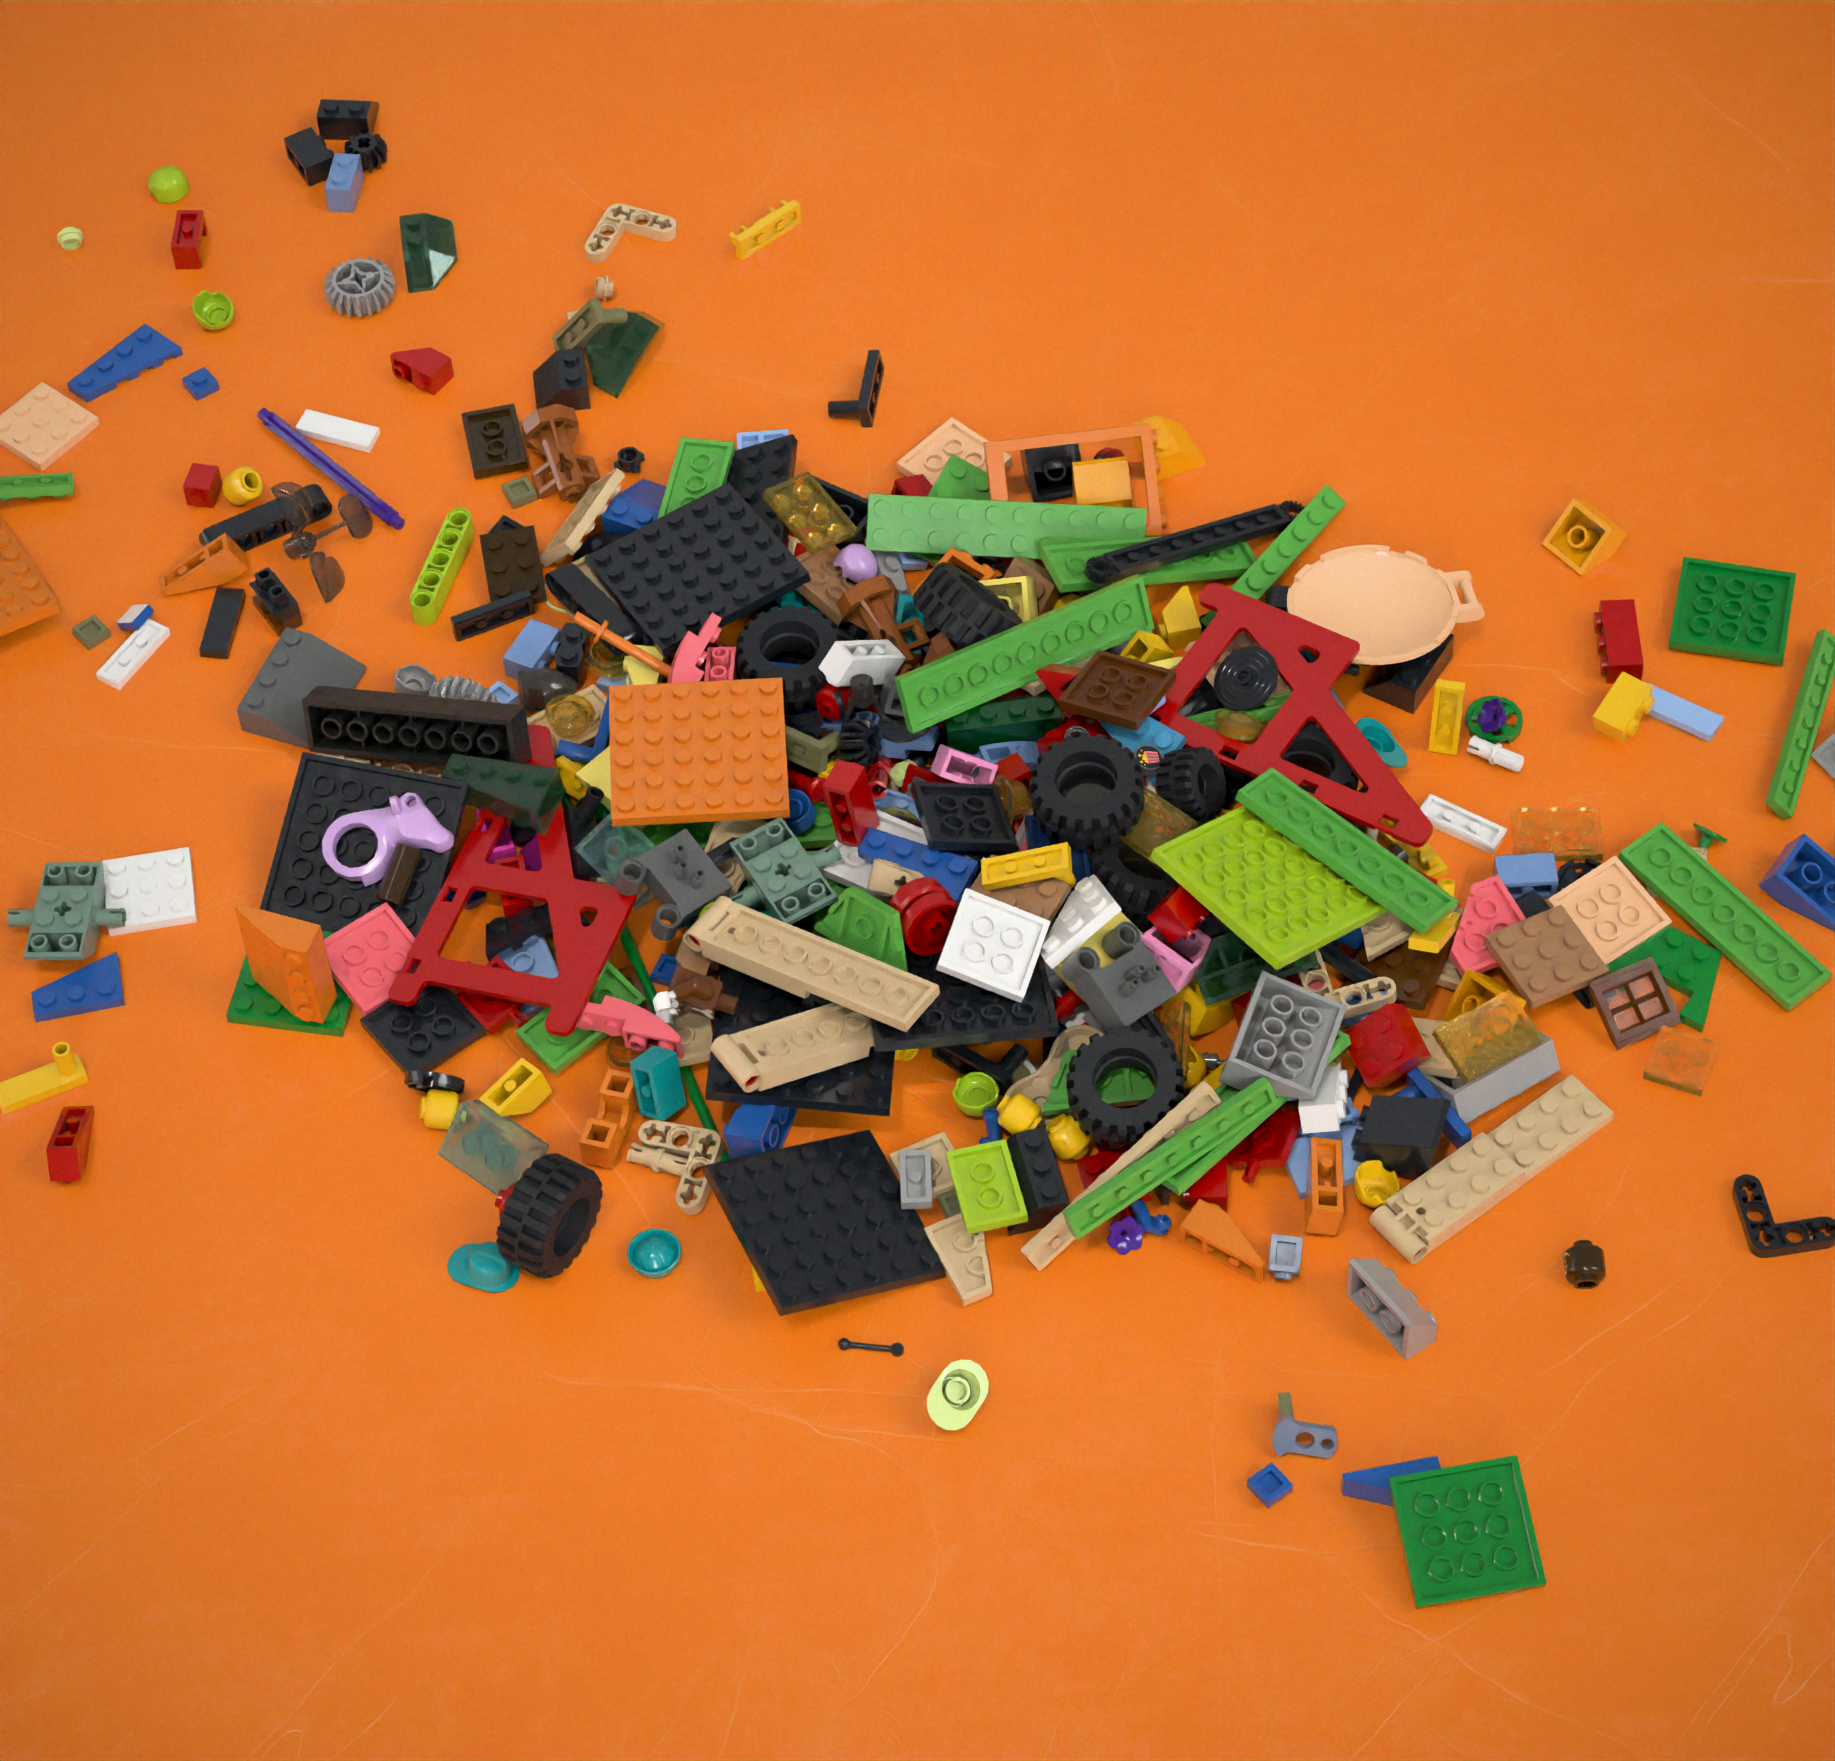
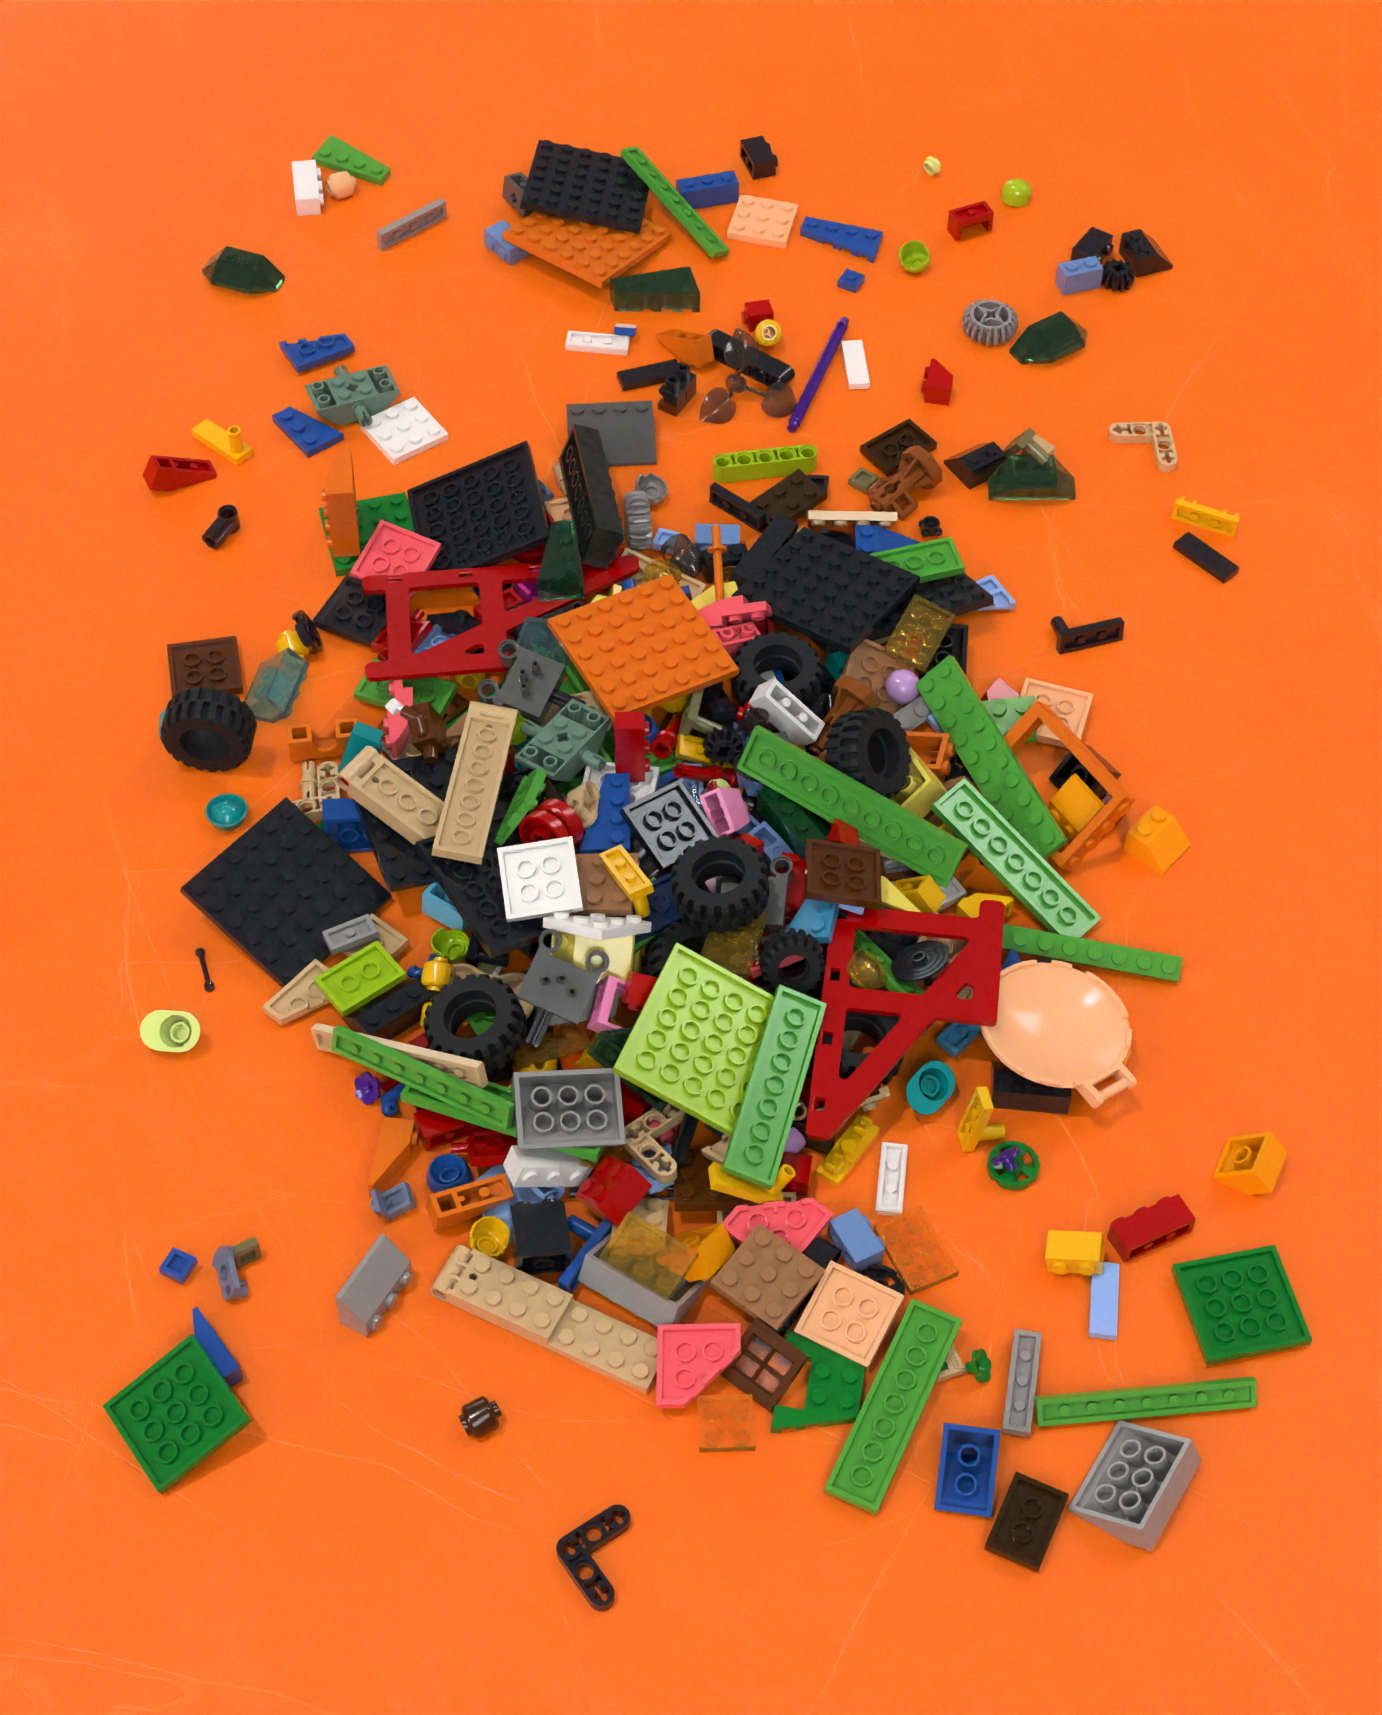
camera: 60 degrees right, 0 degrees up
olive tile [71,615,111,651] -> none
lavender animal [322,792,454,887] -> none
dark brown axle [376,843,422,908] -> none
yellow slope [479,1058,552,1117] -> none
tan plate [595,276,613,302] -> none
black plate [1084,500,1305,584] -> none
tile [1134,745,1163,775] -> none
white axle [1467,735,1524,771] -> none
none -> reddish brown plate [167,636,243,697]
none -> black piece [202,505,240,549]
none -> medium azure brick [422,882,469,932]
none -> blue hat [426,1153,472,1193]
none -> wedge [610,266,700,312]
none -> coral plate [656,1323,741,1408]
none -> light grey plate [1001,1328,1042,1438]
none -> black tile [1173,532,1240,583]

